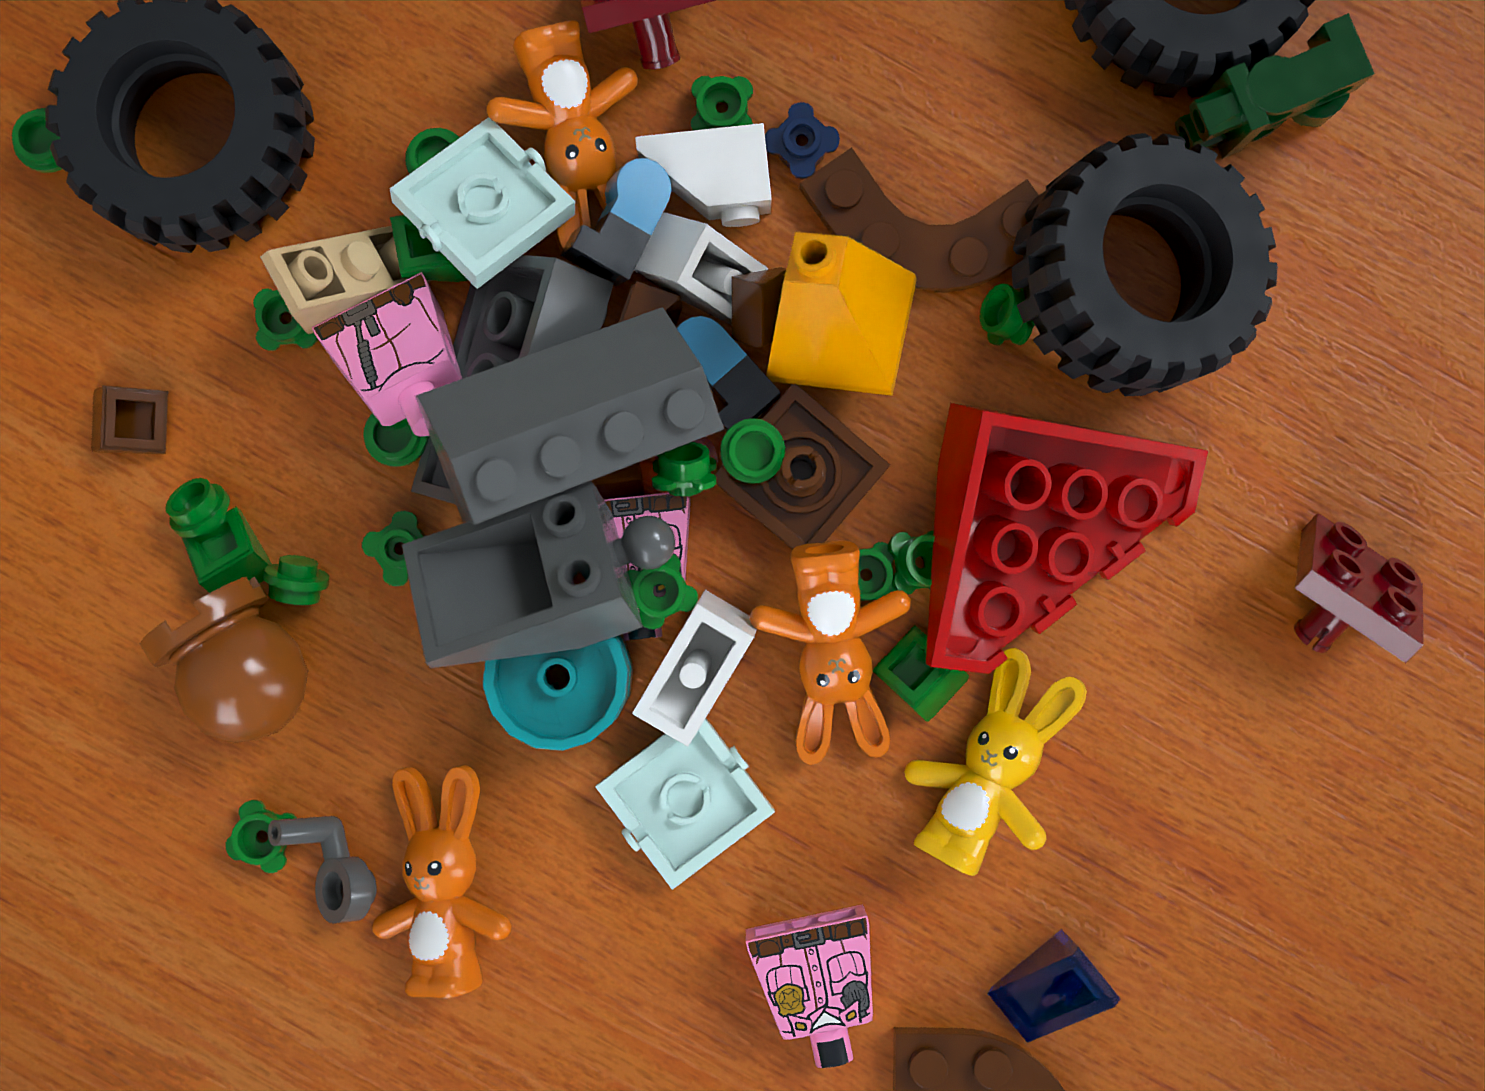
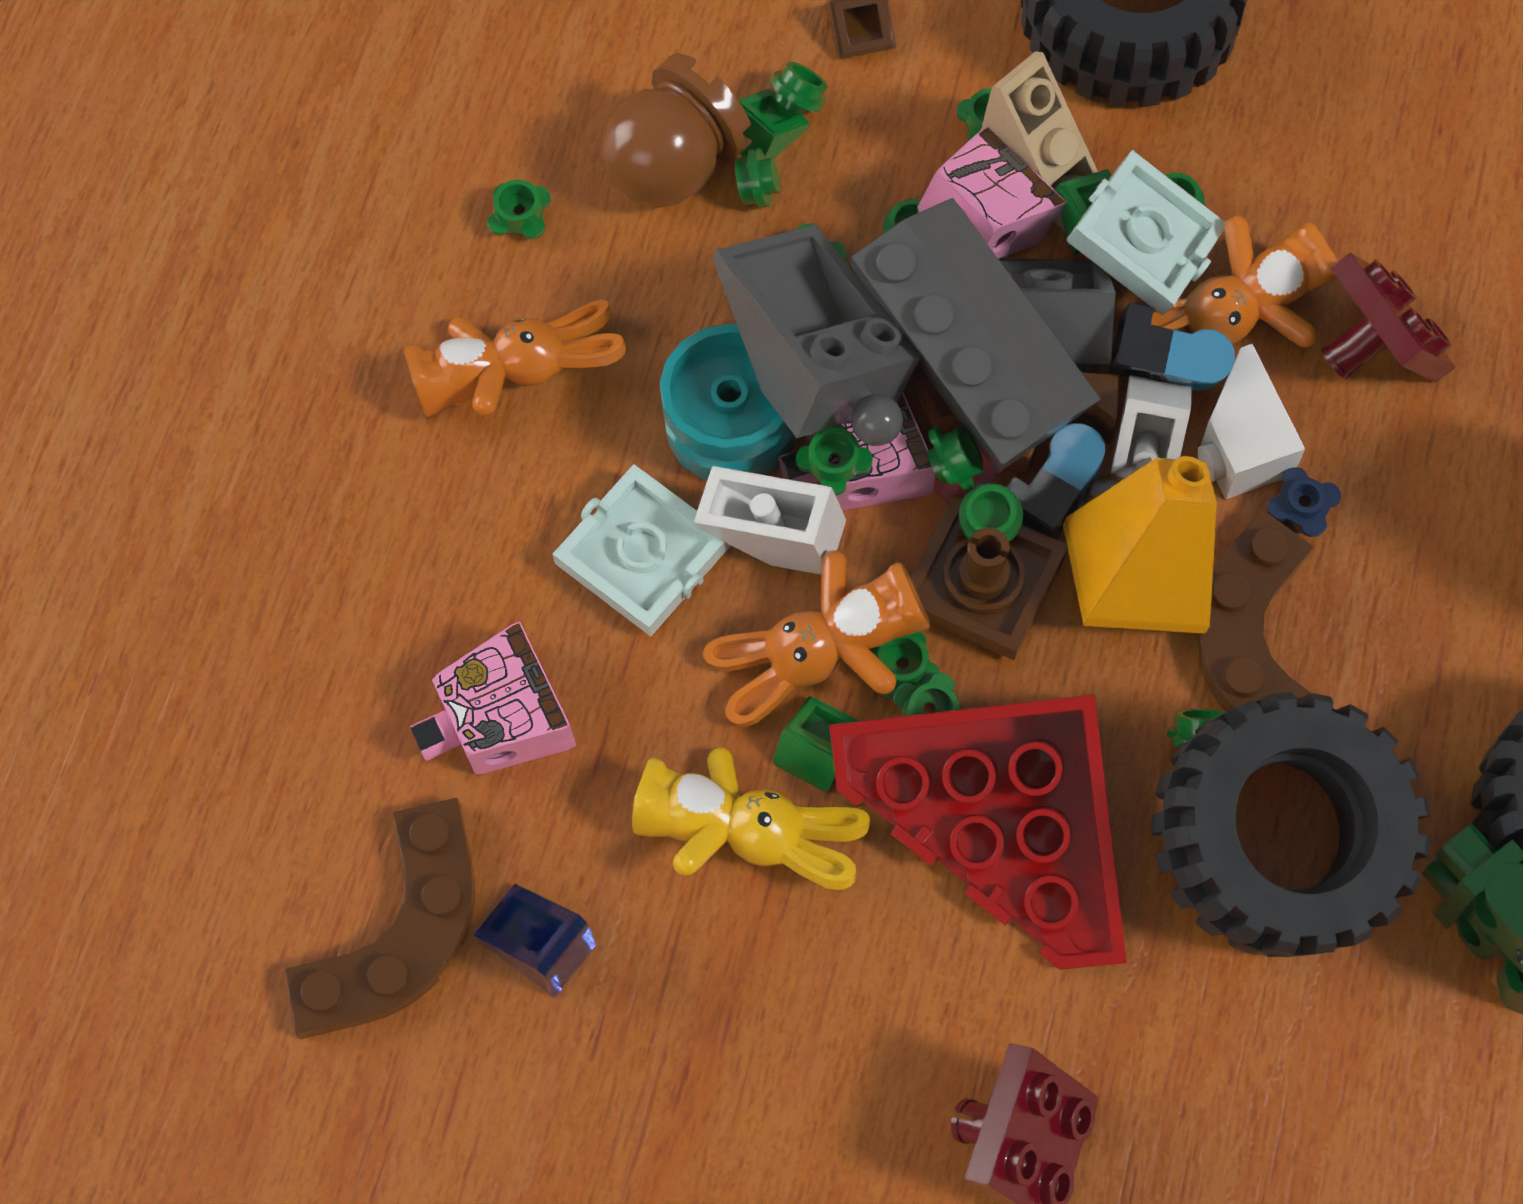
camera: 80 degrees right, 20 degrees down
dark grey plate [268,816,377,924] -> none
green plate [691,76,753,131] -> none

